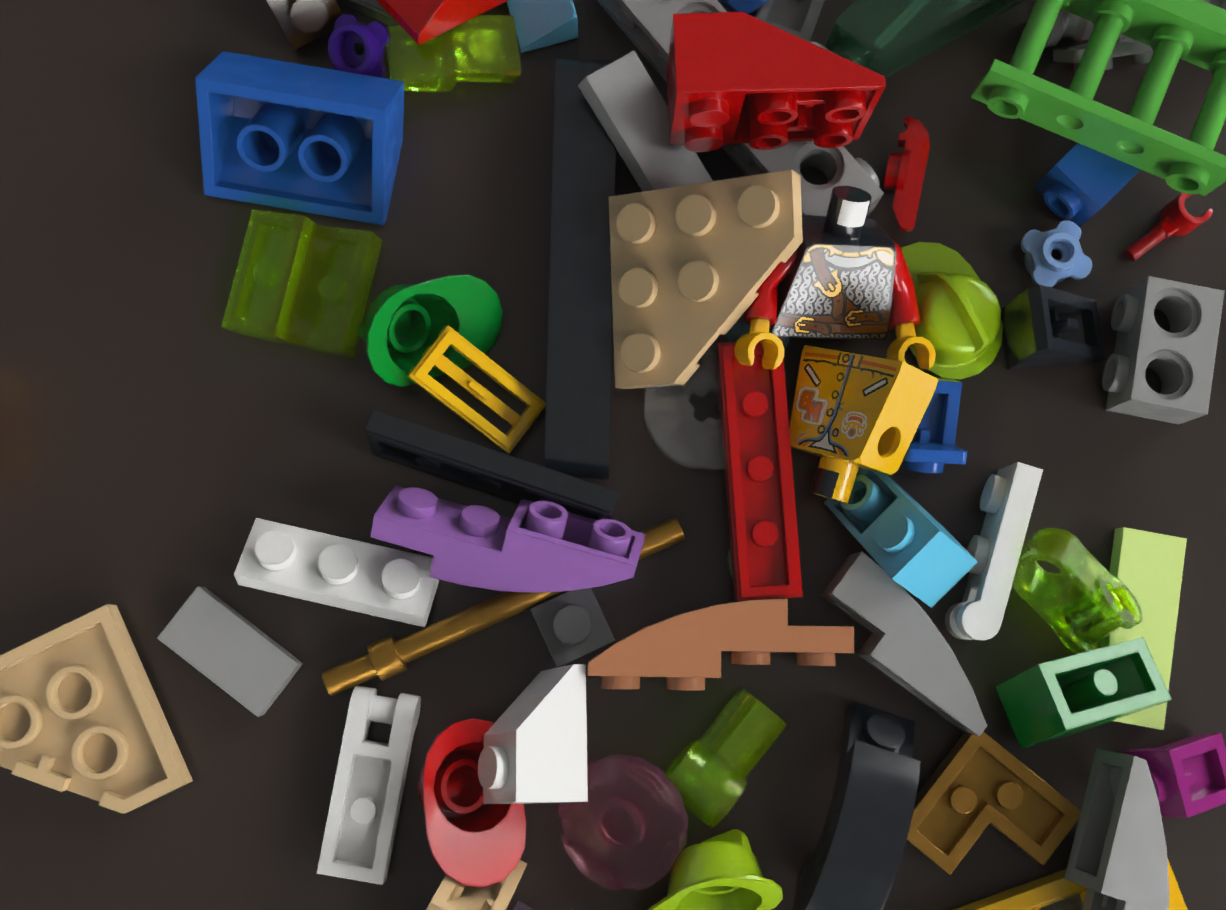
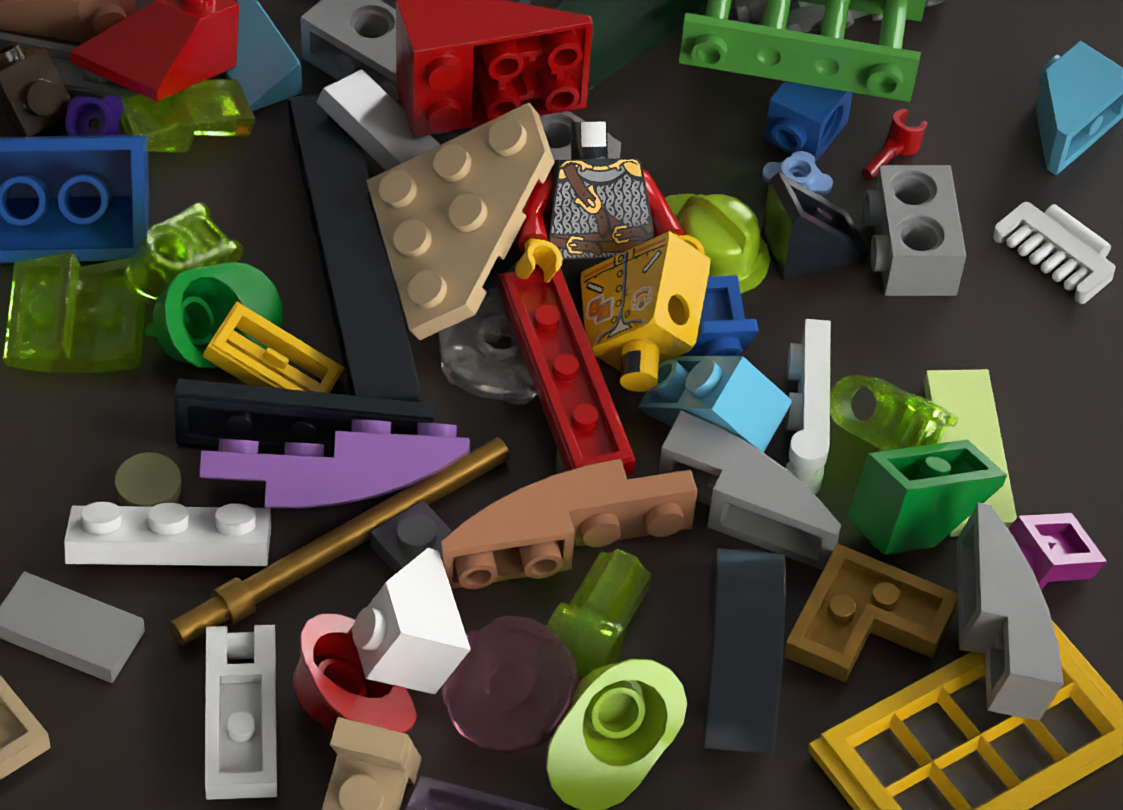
camera: 15 degrees left, 30 degrees down
red piece [884,116,930,232] -> none
none -> olive tile [115,452,182,507]
none -> clear neon green piece [124,202,244,304]

